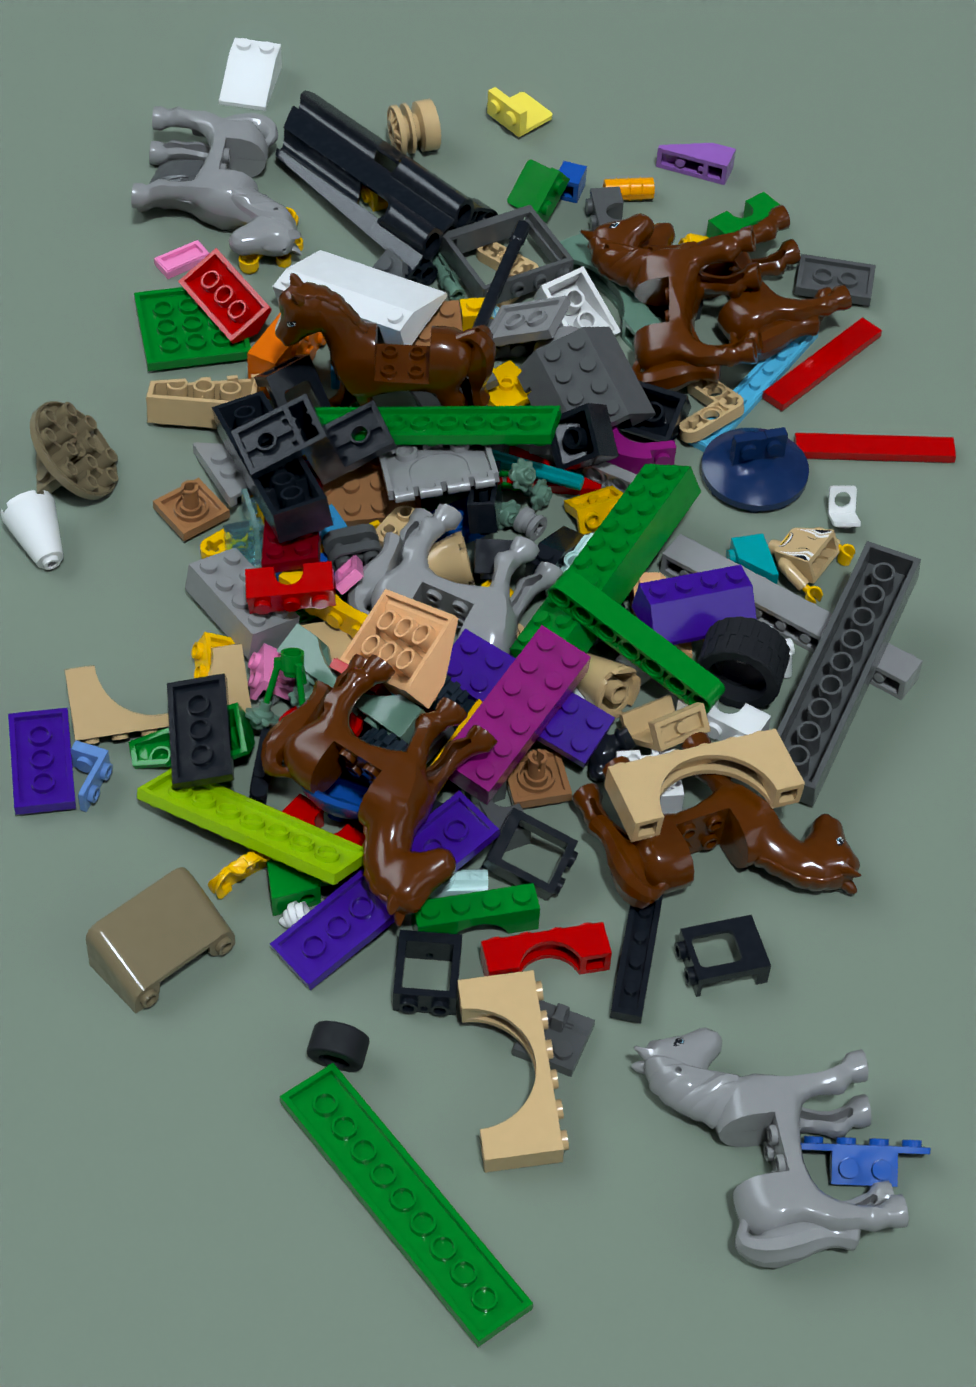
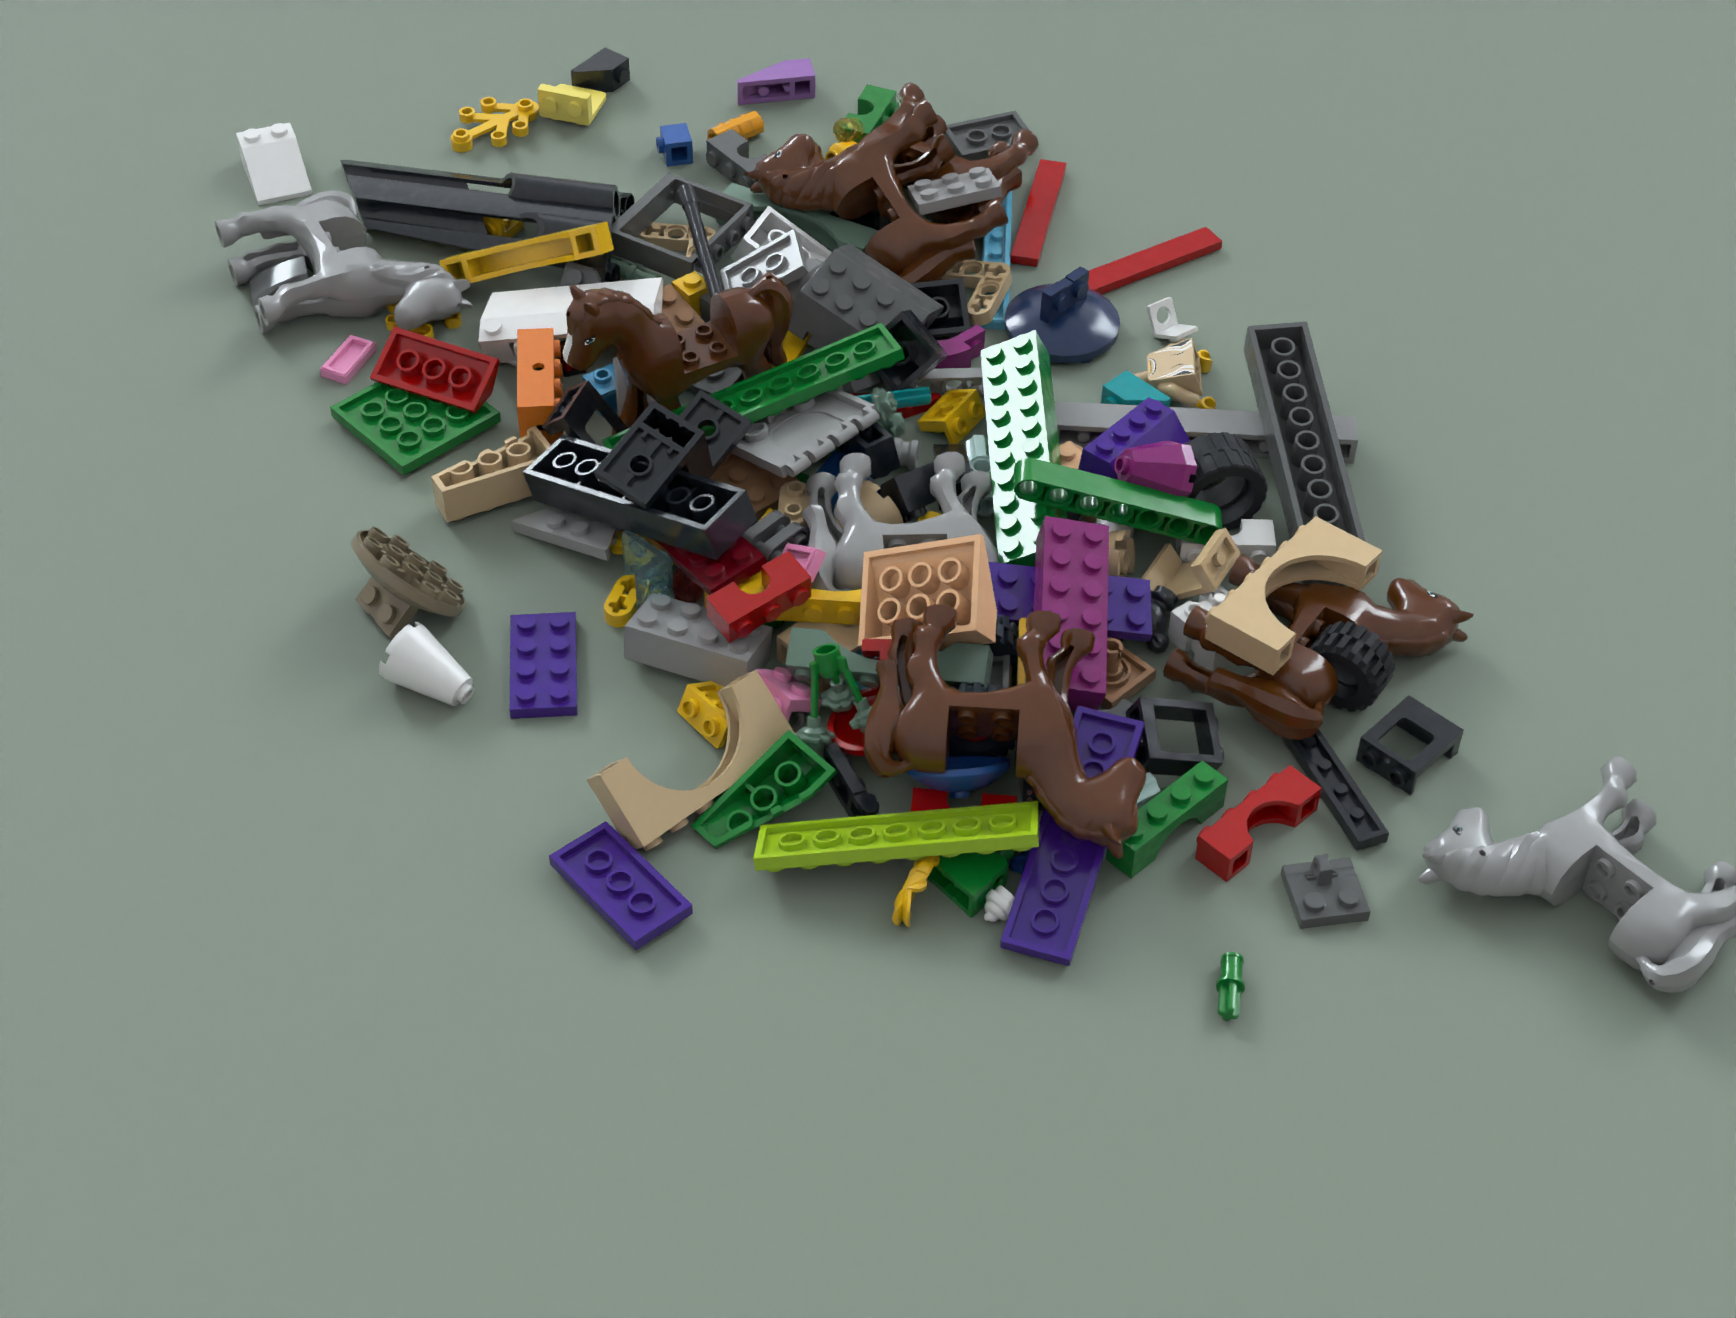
camera: 30 degrees left, 5 degrees down
medium blue bracket [71,740,113,812] -> none
dark tan windscreen [86,867,235,1014] -> none
medium nougat plate [153,477,230,541] -> none
black plate [167,673,235,790] -> none
green plate [280,1063,533,1347] -> none
black tyre [307,1020,370,1072] -> none
tan wheel [387,98,441,155] -> none
black window [393,930,462,1016] -> none
tan arch [457,970,569,1173] -> none
green bracket [507,159,570,223] -> none
blue bracket [801,1136,931,1187] -> none
none -> yellow arch [439,221,614,283]
none -> yellow plant [451,97,539,153]
none -> dark purple plate [510,612,578,719]
none -> black slope [571,48,630,92]
none -> clear yellow bush [833,117,863,142]
none -> light grey plate [907,167,1003,215]
none -> magenta cone [1114,440,1197,497]
none -> green axle [1216,952,1245,1021]
none -> black tyre [1309,621,1395,712]

